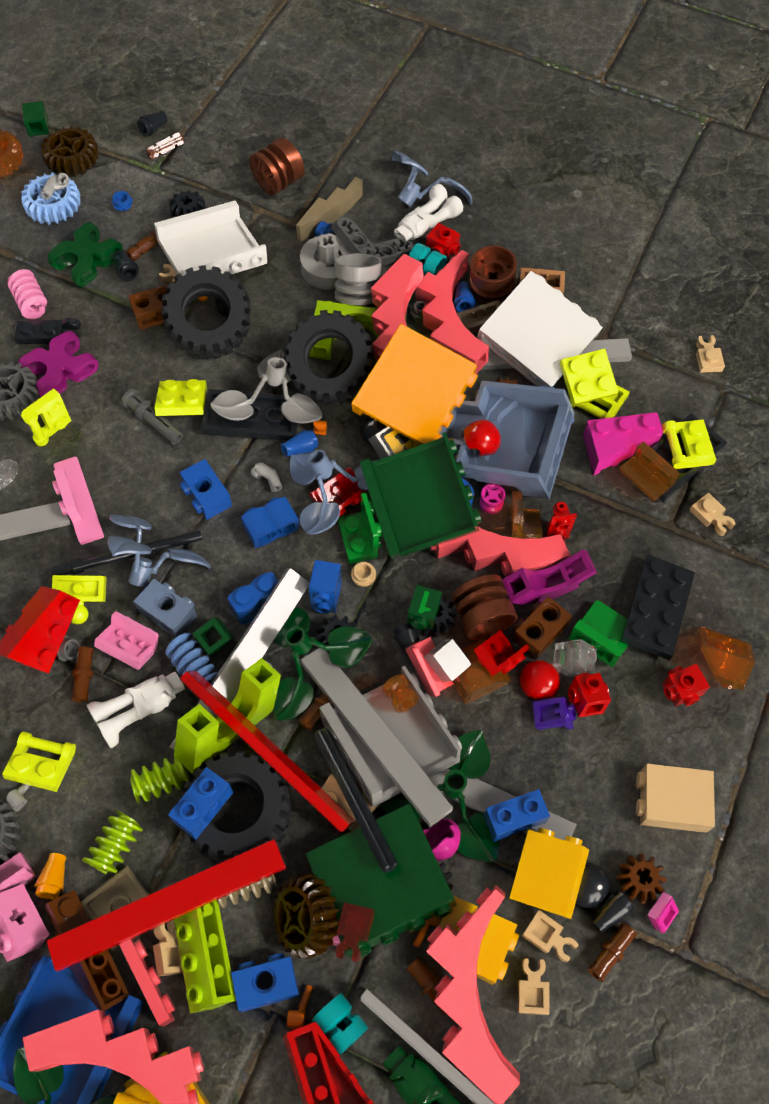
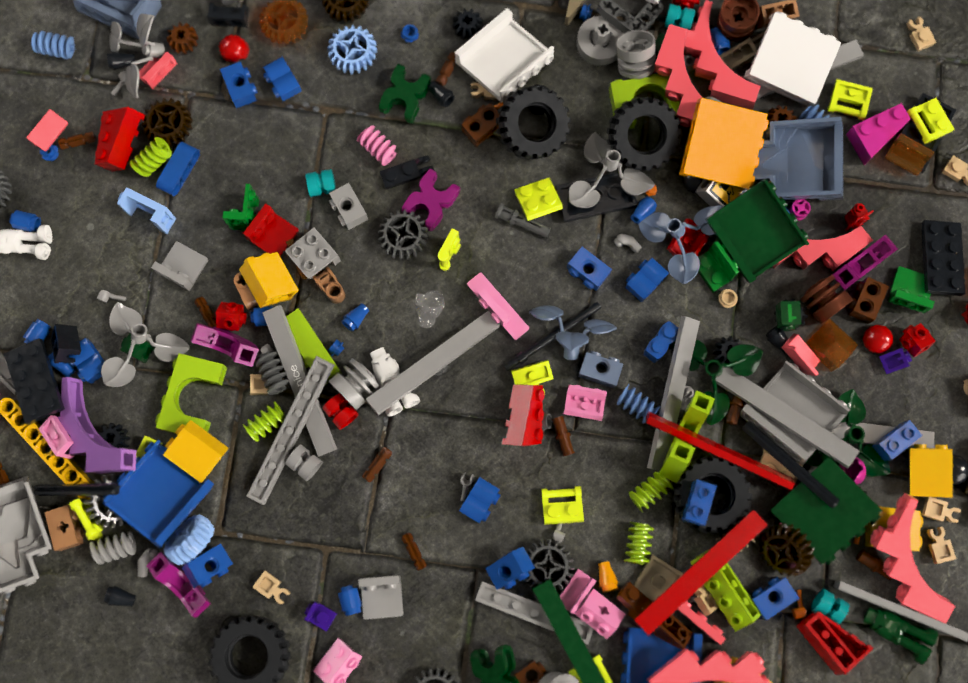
camera: 15 degrees left, 15 degrees up
light grey arm [40,173,69,200] -> none
white piece [86,672,185,749] -> none
dark green brick [193,617,235,655] -> none
blue brick [309,560,342,614] -> none
clear red plate [336,903,375,963] -> none
clear orange wheel [382,674,419,713] -> none
panel [424,639,471,682] -> none
red hair [464,419,501,456] -> none
red bracket [474,630,529,676] -> none
clear orange panel [510,491,542,539] -> none
clear brick [553,639,597,677] -> none
neon yellow plate [559,349,619,406] -> none

